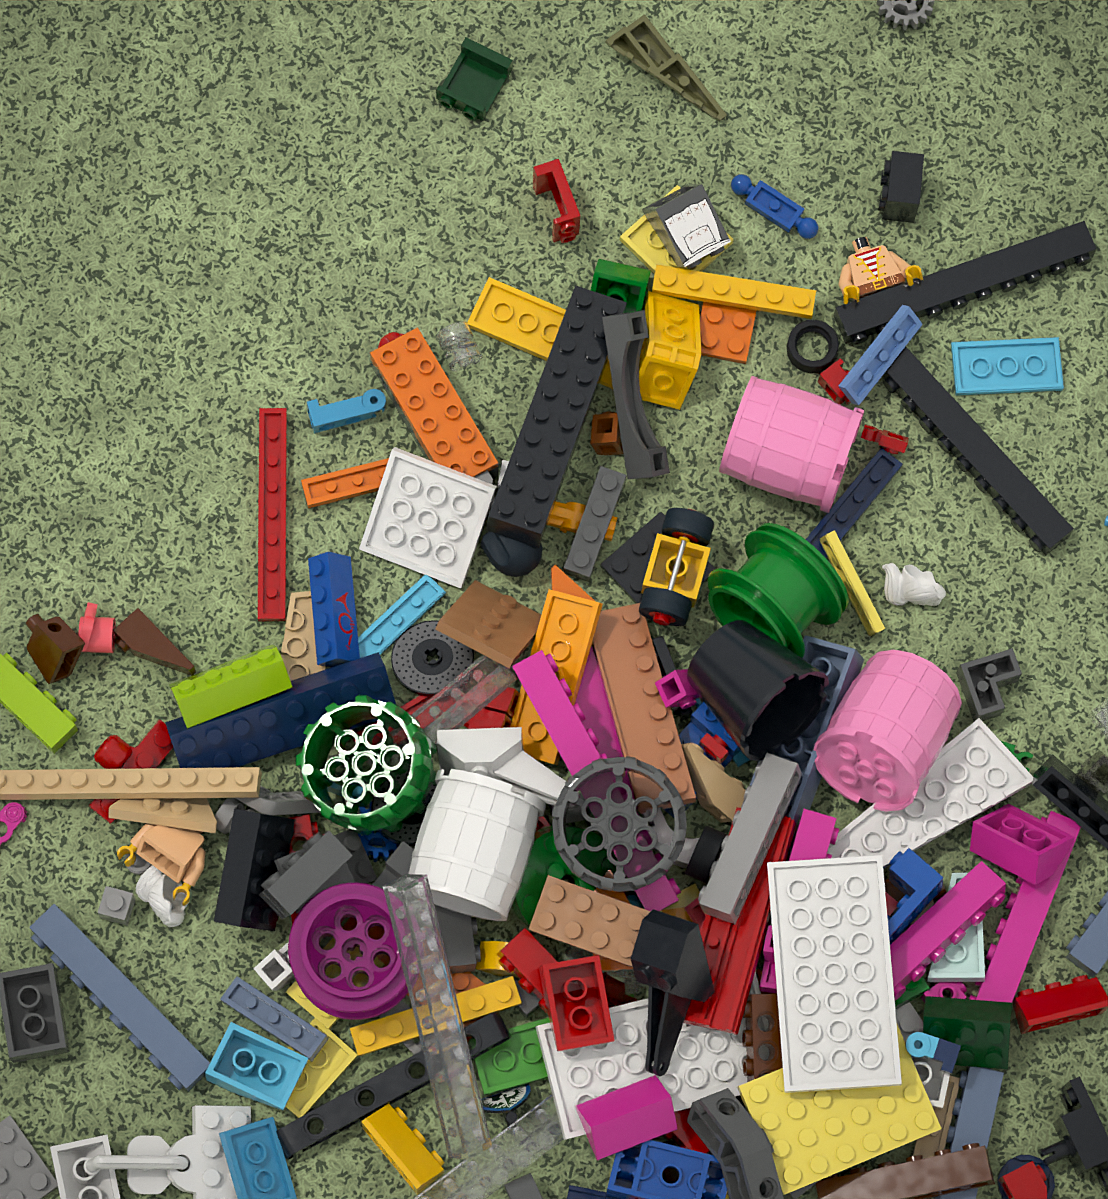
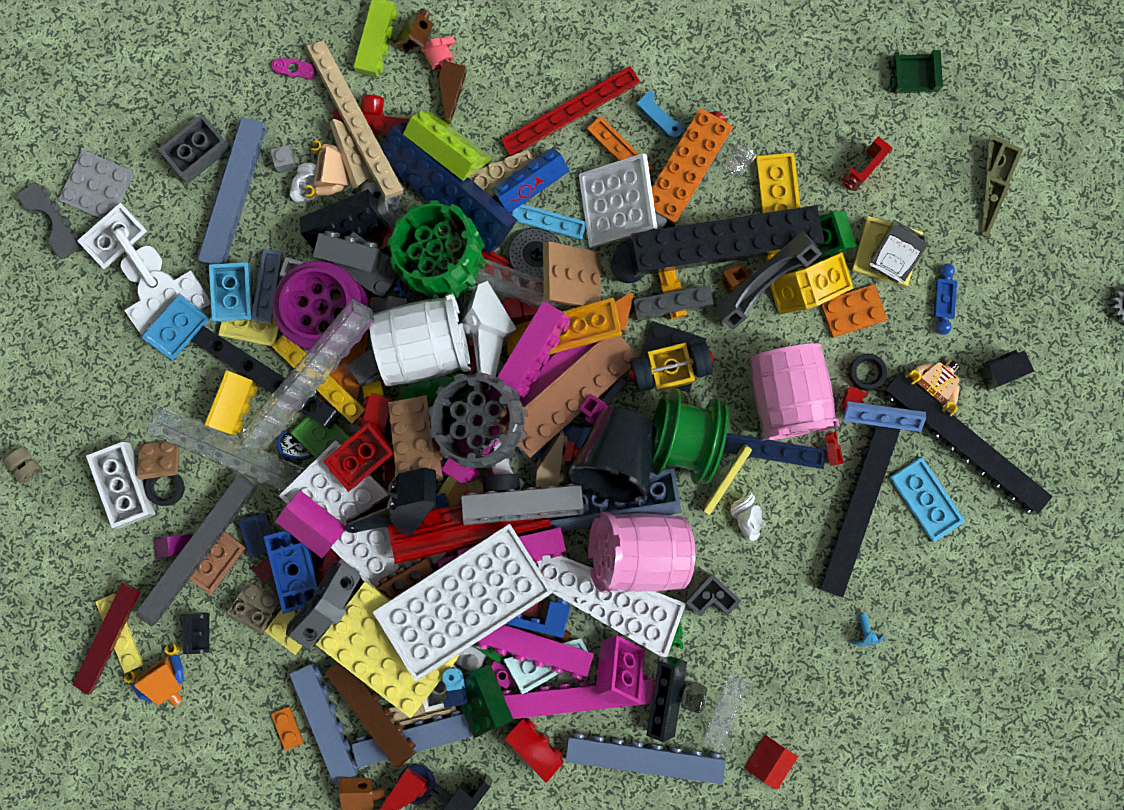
camera: 70 degrees right, 10 degrees up
yellow plate [652,264,816,319] -> none

